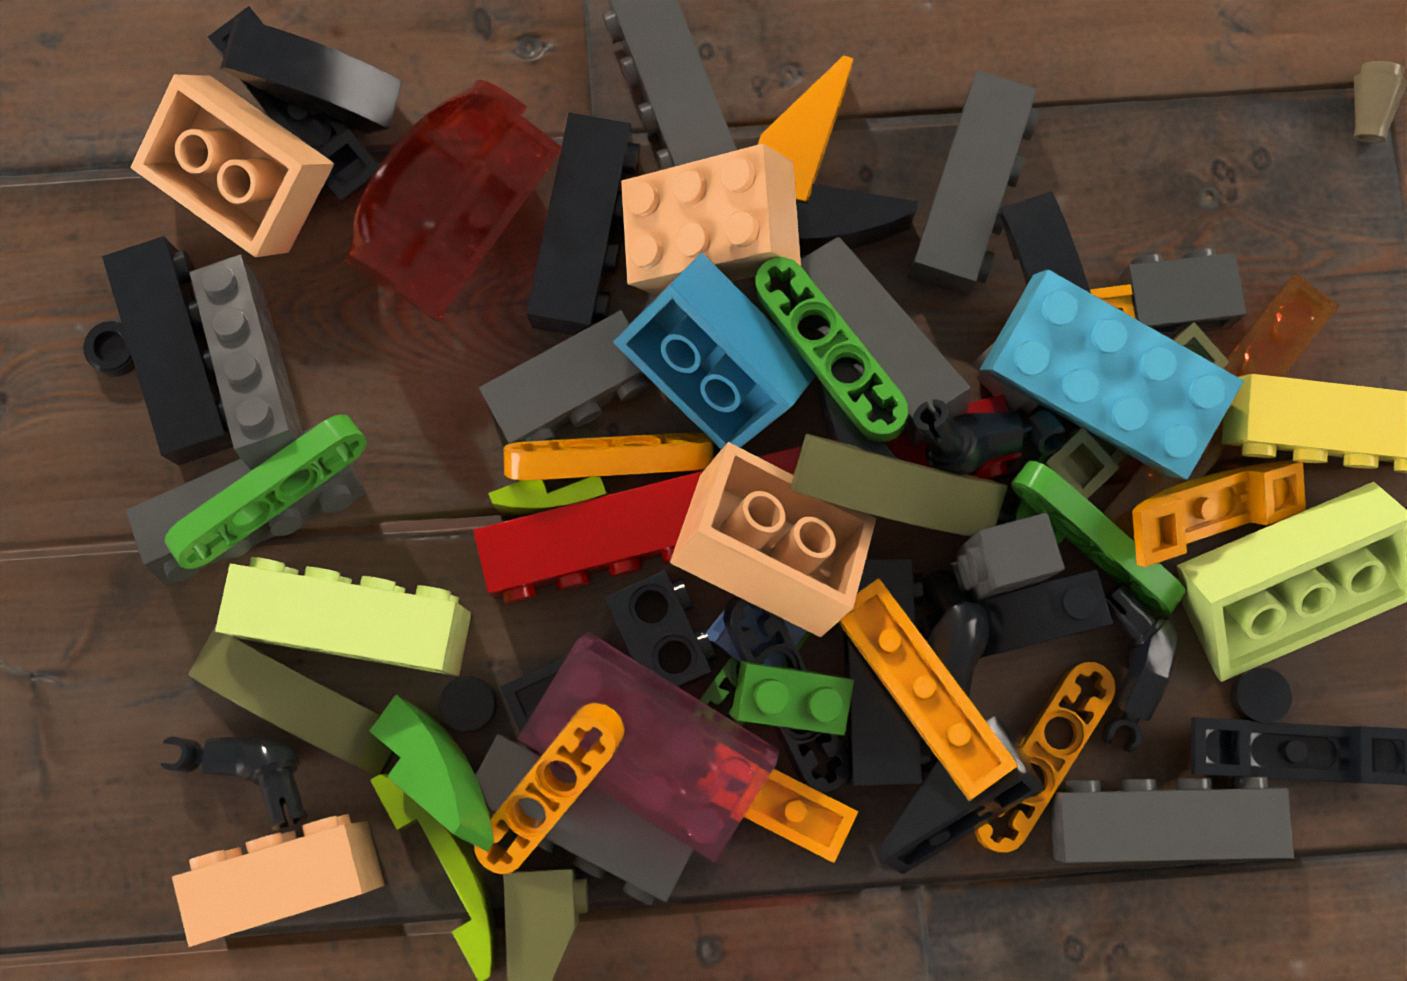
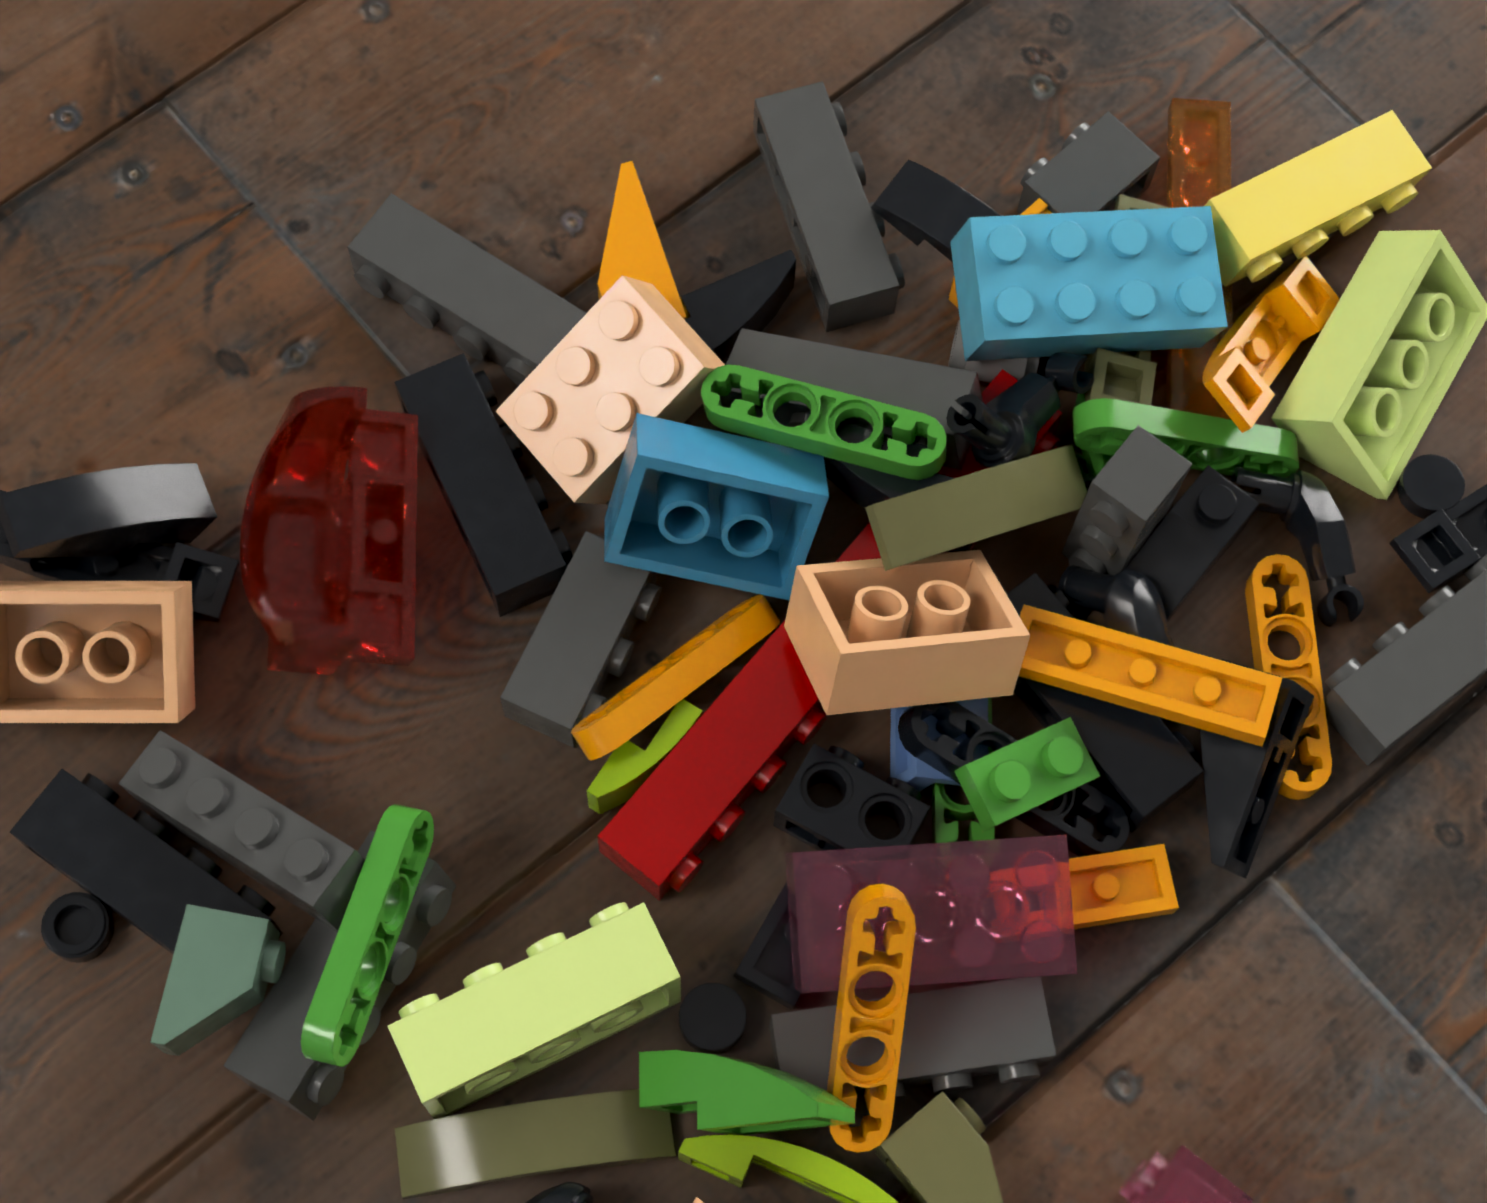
camera: 40 degrees left, 10 degrees down
none -> sand green slope [150,904,286,1056]

